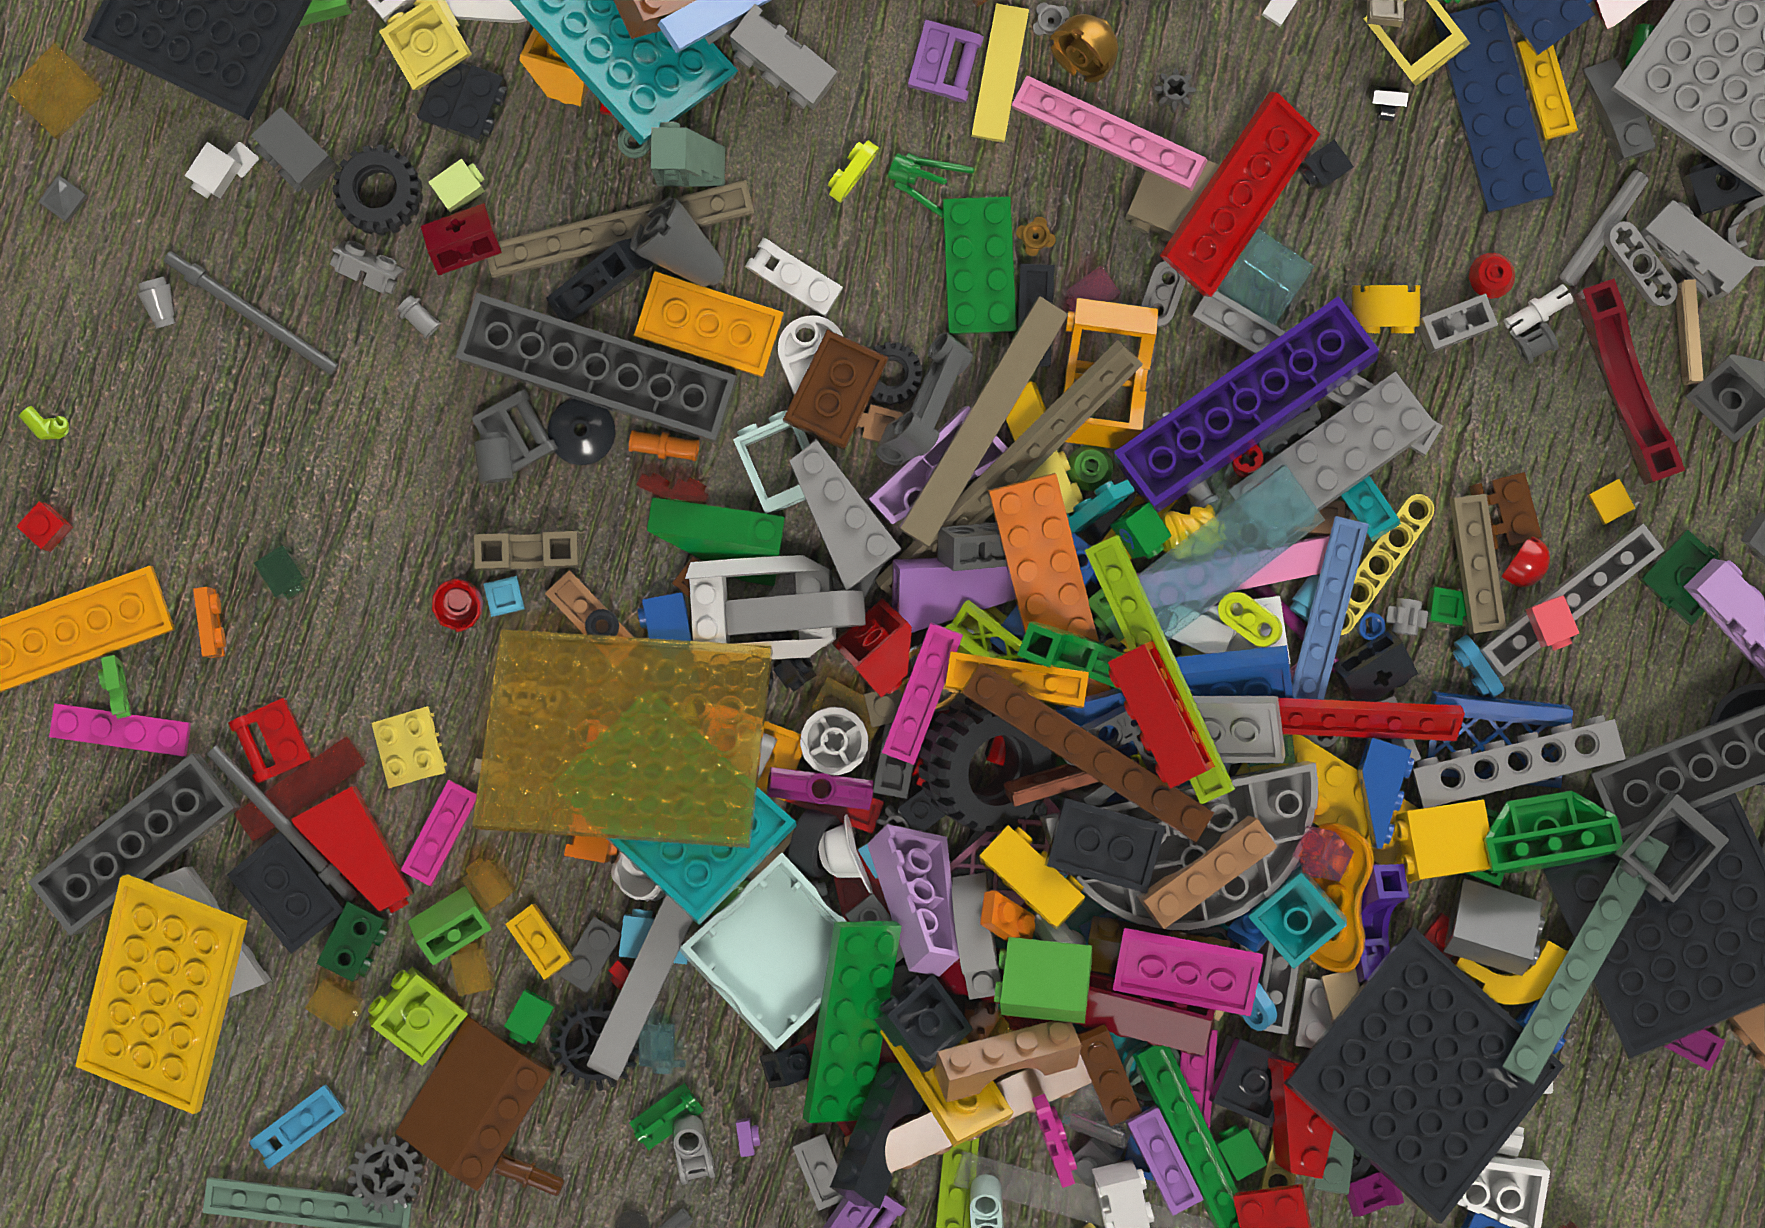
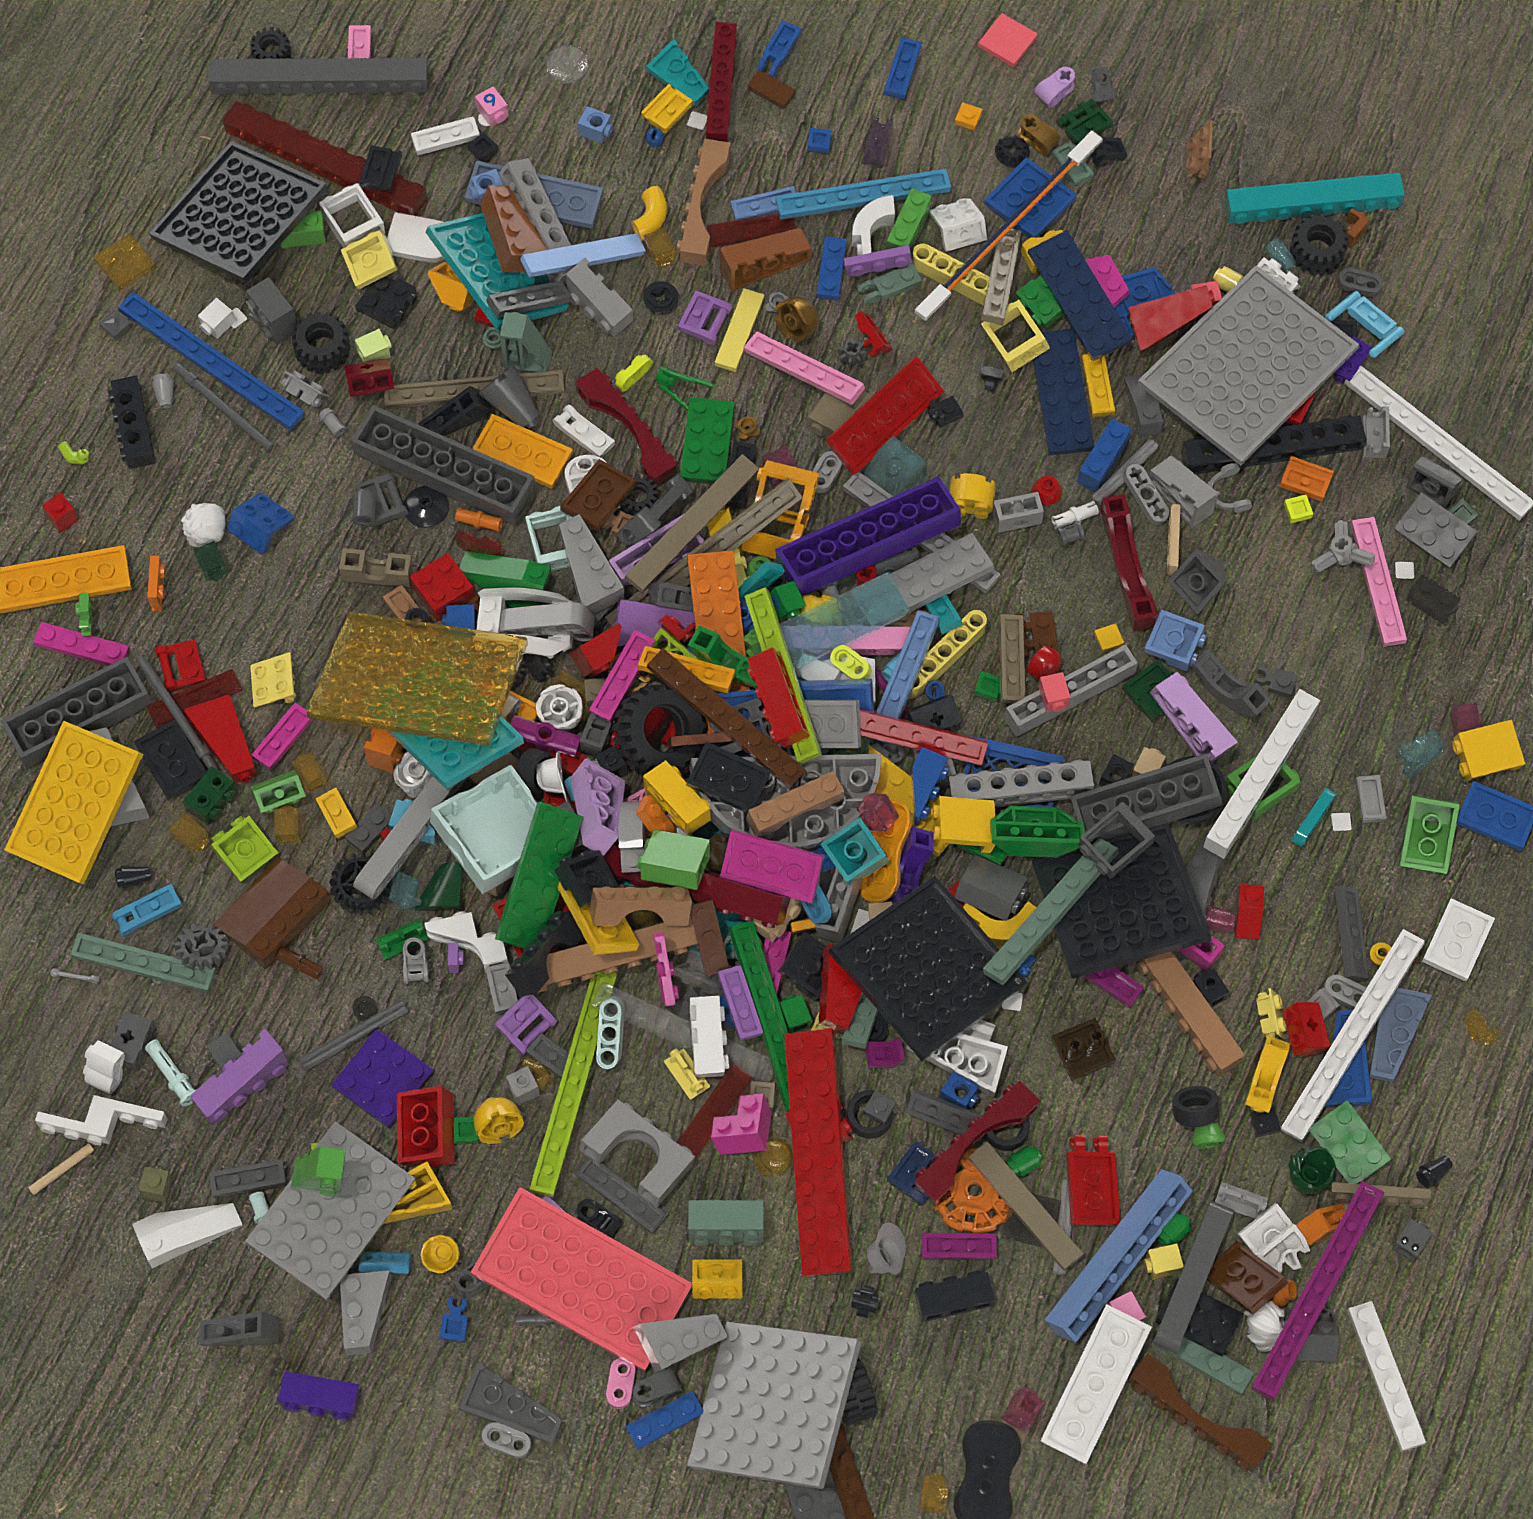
camera: 10 degrees right, 20 degrees down
red hair [432,578,484,632] -> none
medium azure tile [484,576,525,617] -> none
green brick [504,988,557,1045] -> none
black bracket [759,1044,811,1089] -> none
light grey gear [1386,598,1428,636] -> none
dark azure plate [1453,635,1504,699] -> none
none -> black brick [108,375,156,469]
none -> black cone [115,866,151,889]
none -> blue plate [118,292,305,431]
none -> white hair [181,503,226,548]
none -> blue bracket [227,494,294,554]
none -> red brick [409,553,475,622]
none -> dark green slope [415,861,464,912]
none -> white arch [425,912,508,973]
none -> dark grey plate [486,280,572,318]
none -> dark red arch [575,367,677,487]
none -> black gear [643,281,678,315]
none -> red bracket [657,614,695,642]
none -> light orange tile [789,919,815,934]
none -> red plate [854,311,893,357]
none -> dark brown plate [1051,1018,1116,1081]
none -> blue brick [1077,419,1132,492]
none -> black brick [1099,754,1134,787]
none -> tan brick [1132,747,1166,777]
none -> medium blue plate [1144,610,1207,672]

